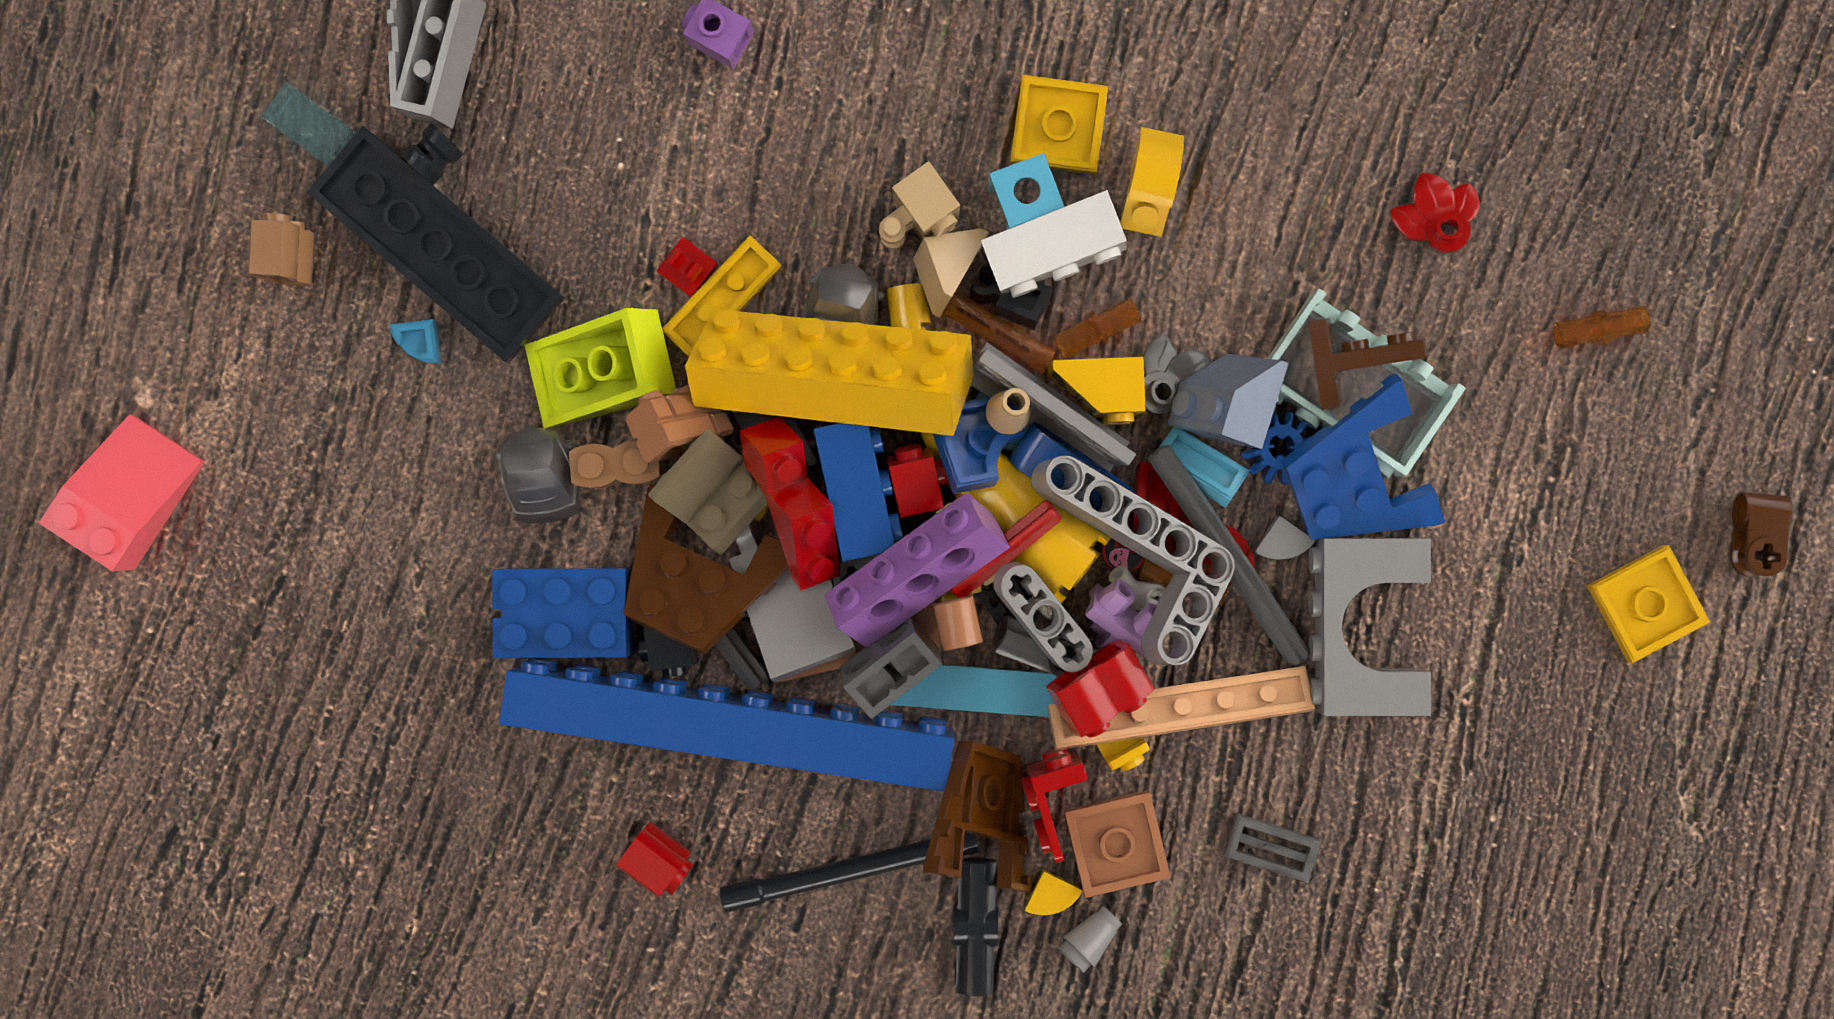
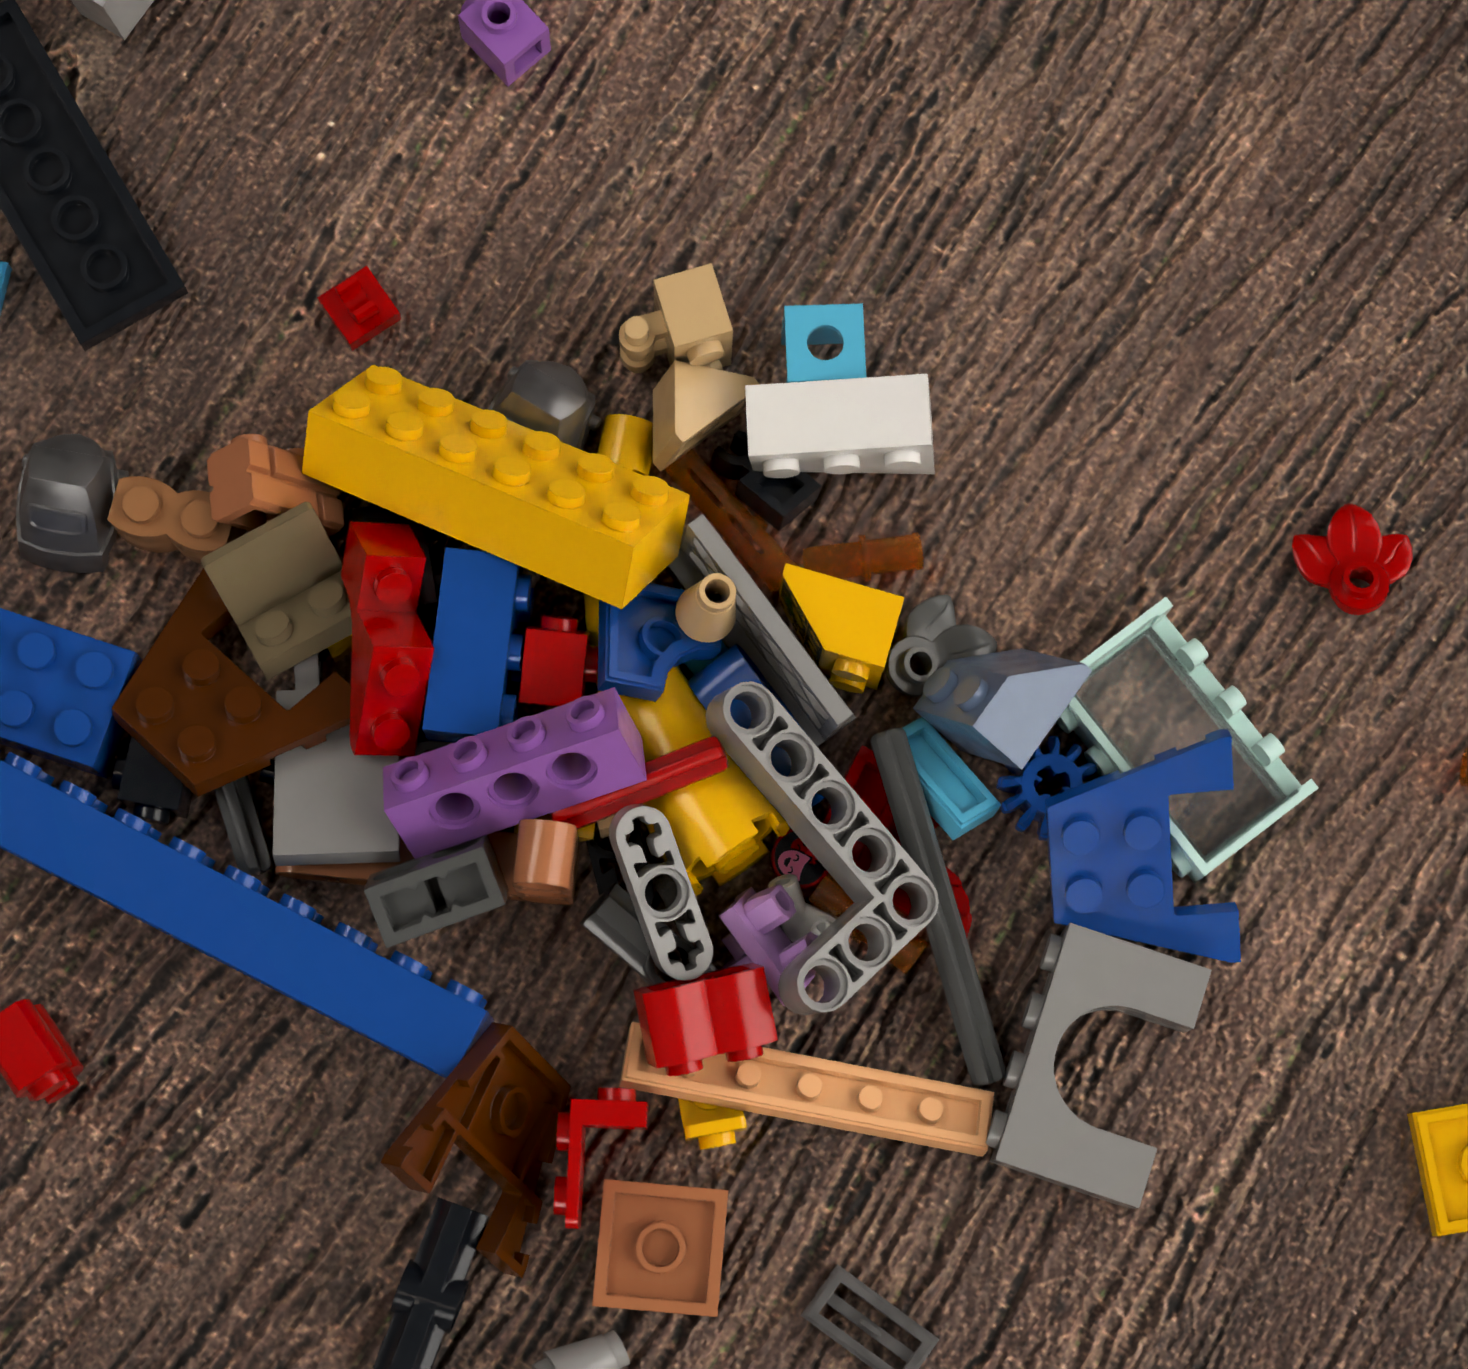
camera: 20 degrees right, 10 degrees down
black wheel [401,123,464,185] -> none
neon yellow slope [524,308,677,429] -> none
yellow tile [662,235,783,356] -> none
black piece [720,833,980,913] -> none
medium azure tile [891,664,1057,717] -> none
yellow tile [1010,75,1108,175] -> none
yellow tile [1024,869,1083,915] -> none
yellow brick [1120,127,1184,237] -> none
light grey tile [1252,516,1316,559] -> none
reddish brown bracket [1308,317,1428,410] -> none

